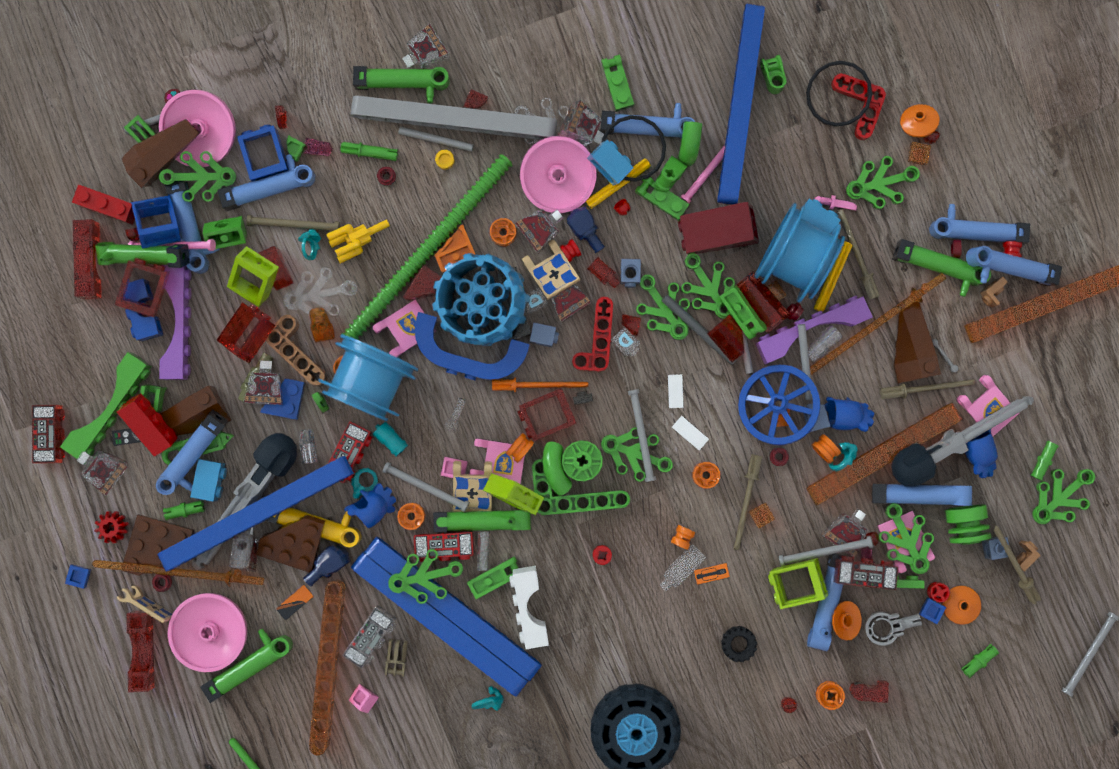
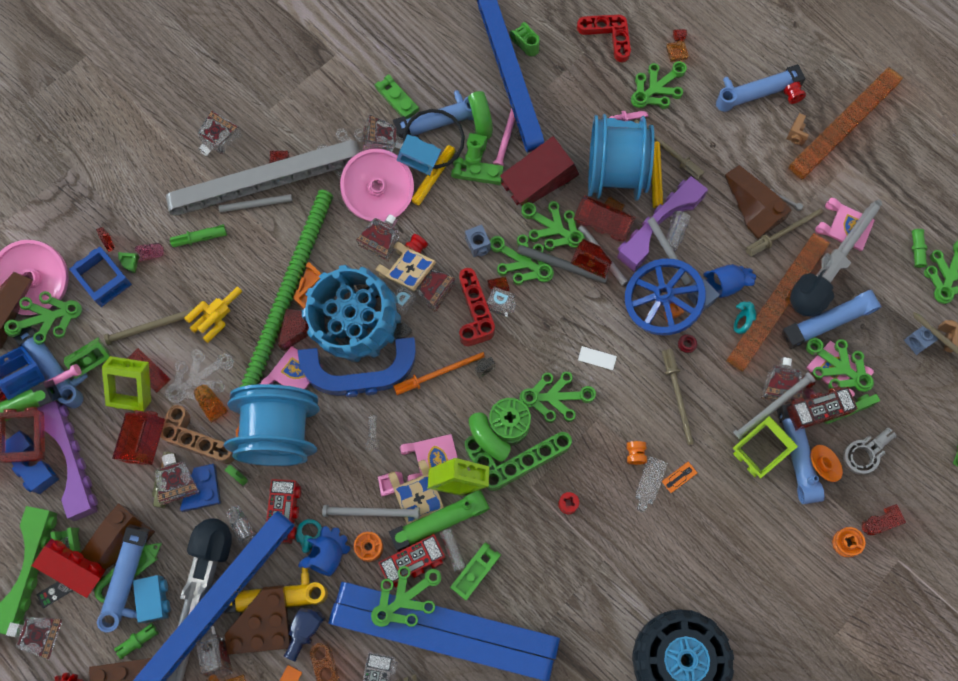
camera: 20 degrees left, 15 degrees down
medium blue piece [217,154,316,211] -> none
teal piece [298,229,321,260] -> none
bright green piece [353,66,450,104] -> none
teal piece [372,421,408,457] -> none
dark red plate [377,166,396,186] -> none
yellow tile [435,150,455,170] -> none
orange wheel [490,218,517,247] -> none
orange wheel [506,433,535,463] -> none
white arch [509,566,549,649] -> none
clear red window [517,388,577,442] -> none
sand blue brick [530,323,559,347] -> none
dark blue piece [567,206,605,254] -> none
clear red hinge [587,257,620,288] -> none
red hinge [614,199,631,216] -> none
light grey bar [628,389,656,482] -> none
white sticker [668,374,683,408] -> none
orange wheel [692,462,720,489] -> none
bright green plate [719,285,767,339] -> none
black tyre [721,626,757,663] -> none
clear orange plate [748,502,775,529] -> none
clear red hinge [781,697,797,713] -> none
dark red plate [786,302,804,321] -> none
black piece [806,61,872,127] -> none
clear orange piece [810,273,946,375] -> none
orange wheel [811,434,841,464] -> none
bright green piece [892,239,991,297] -> none
orange dish [900,104,939,137] -> none
blue plate [919,597,946,624] -> none
red wheel [927,582,950,603] -> none
orange dish [942,586,981,624] -> none
bright green wheel [945,504,992,545] -> none
dark red tile [951,239,962,259] -> none
blue piece [965,429,998,478] -> none
medium blue piece [966,246,1062,286] -> none

